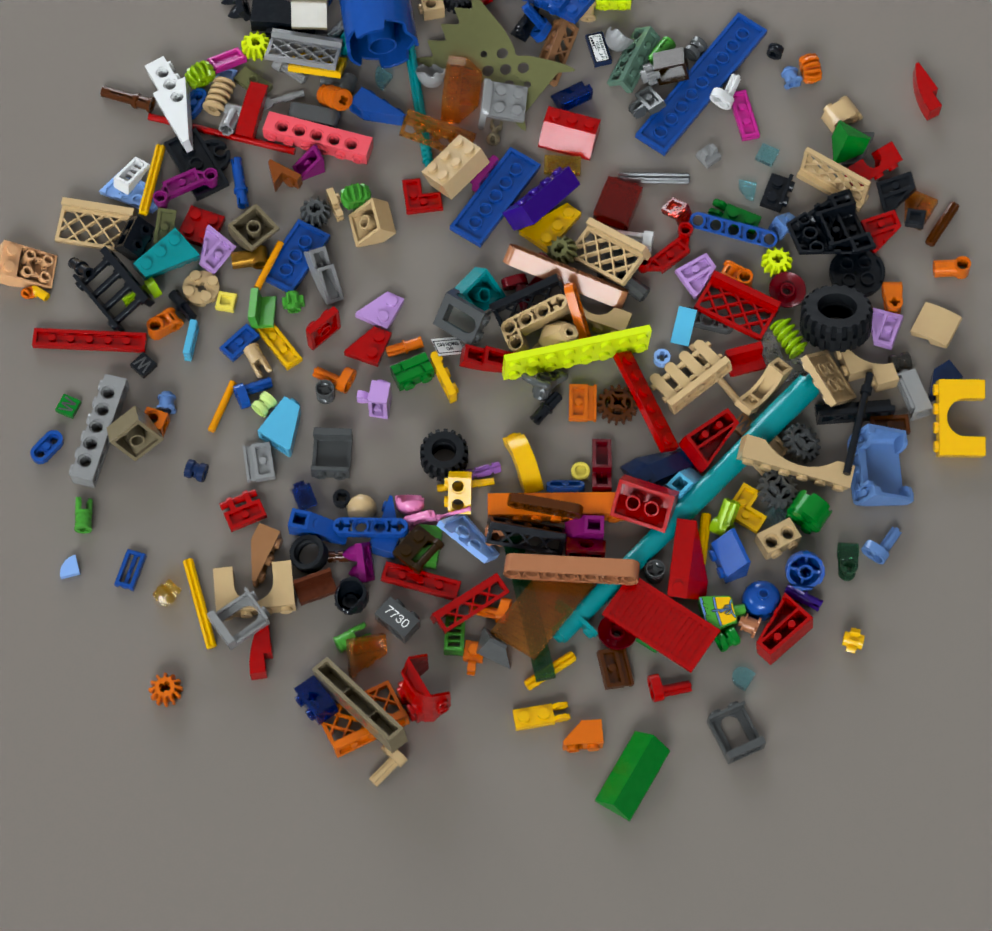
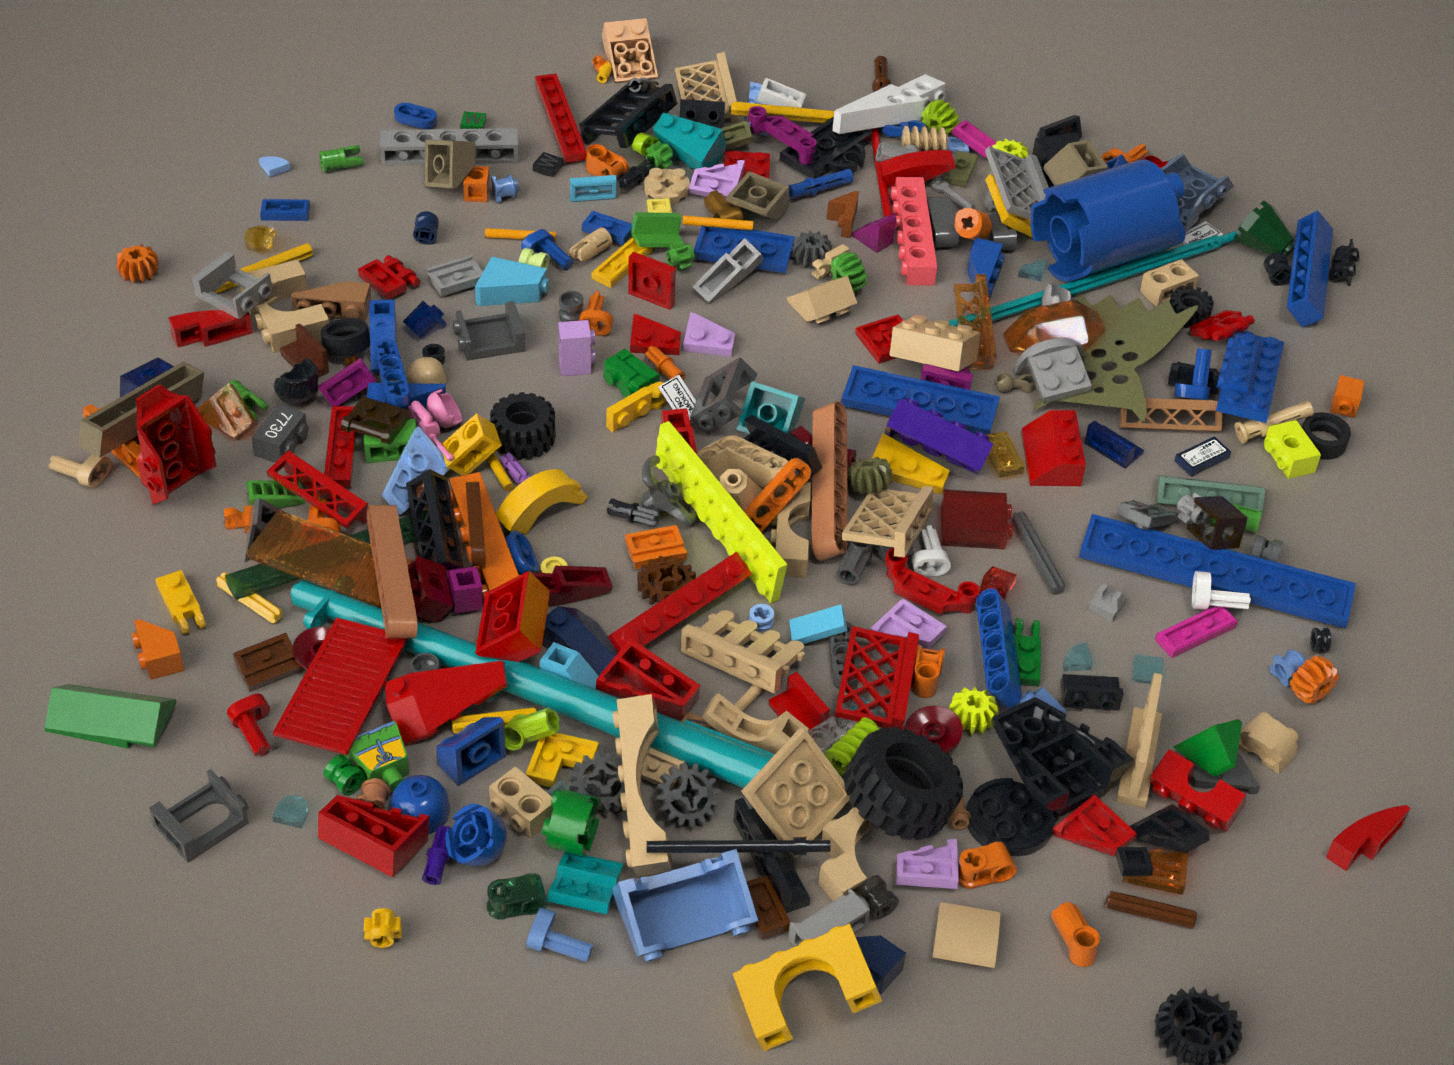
camera: 70 degrees right, 20 degrees down
light grey hair [605,27,634,52] -> none
none -> teal slope [547,852,624,914]
none -> bright green gear [646,141,673,169]

